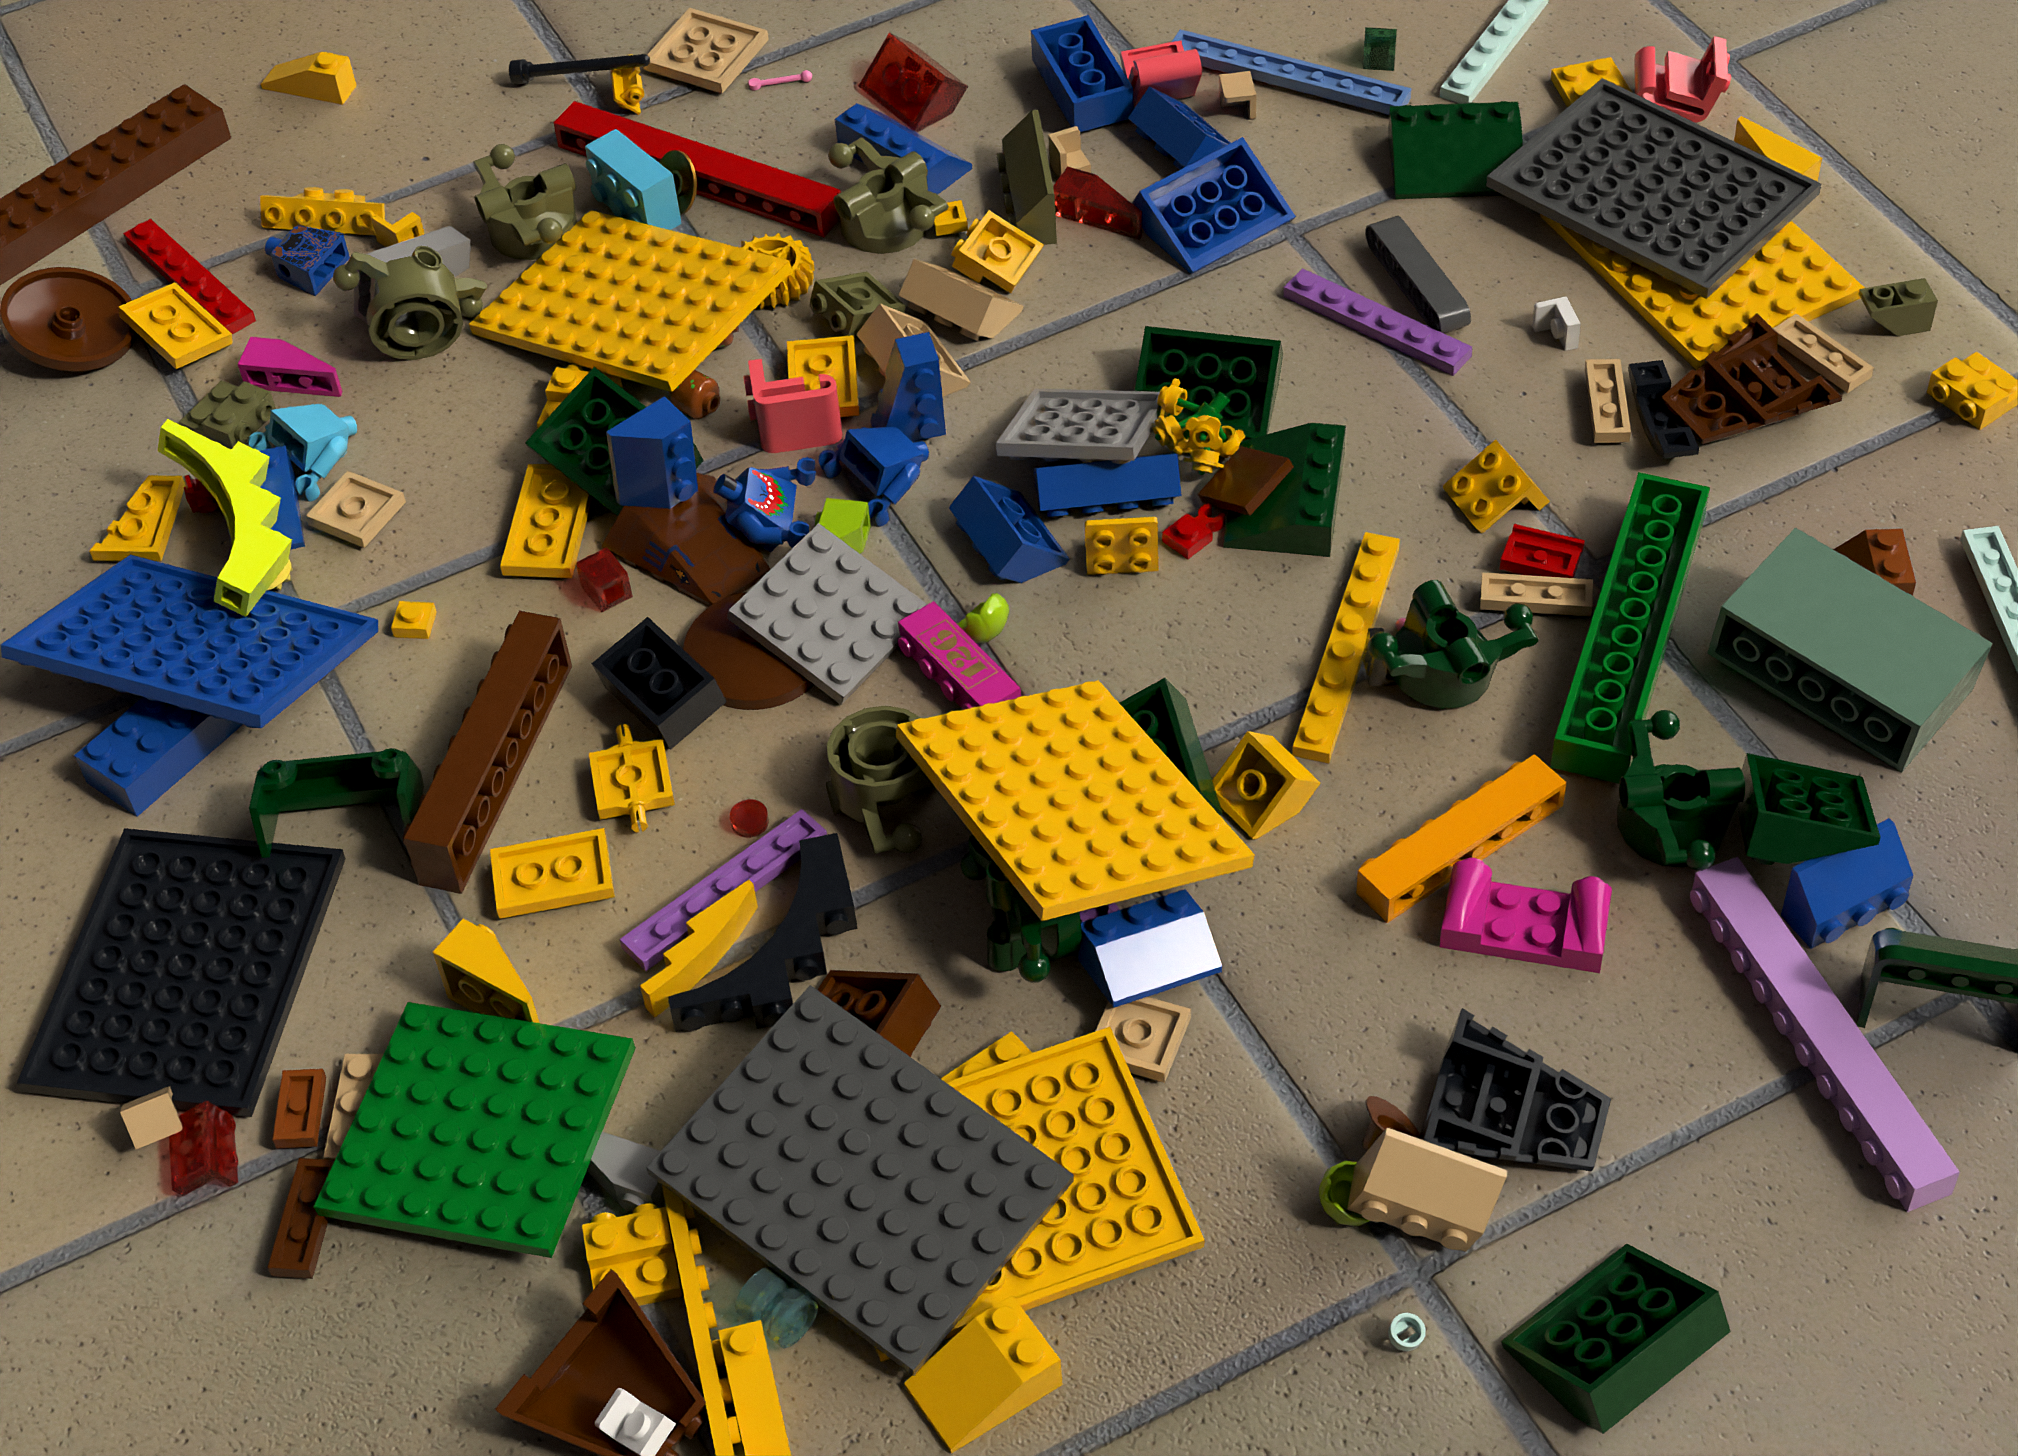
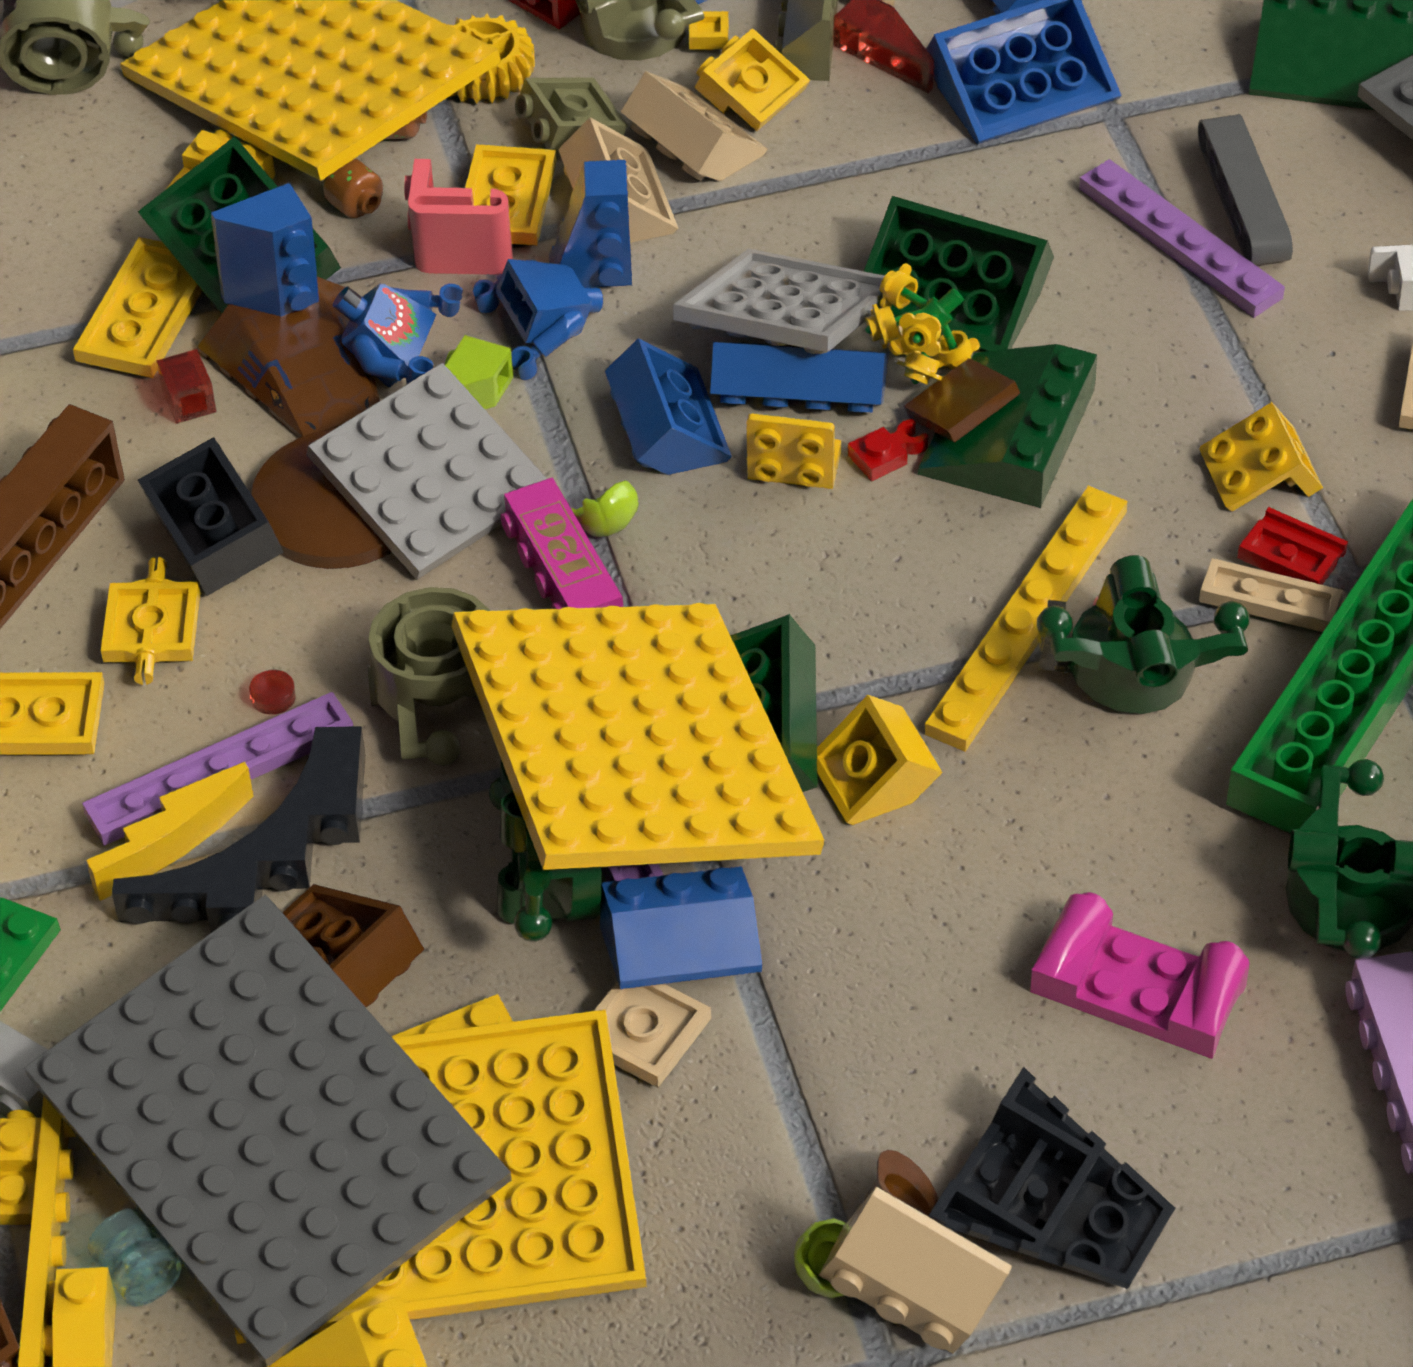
camera: 10 degrees right, 0 degrees up
light orange brick [1356,754,1567,923] -> none

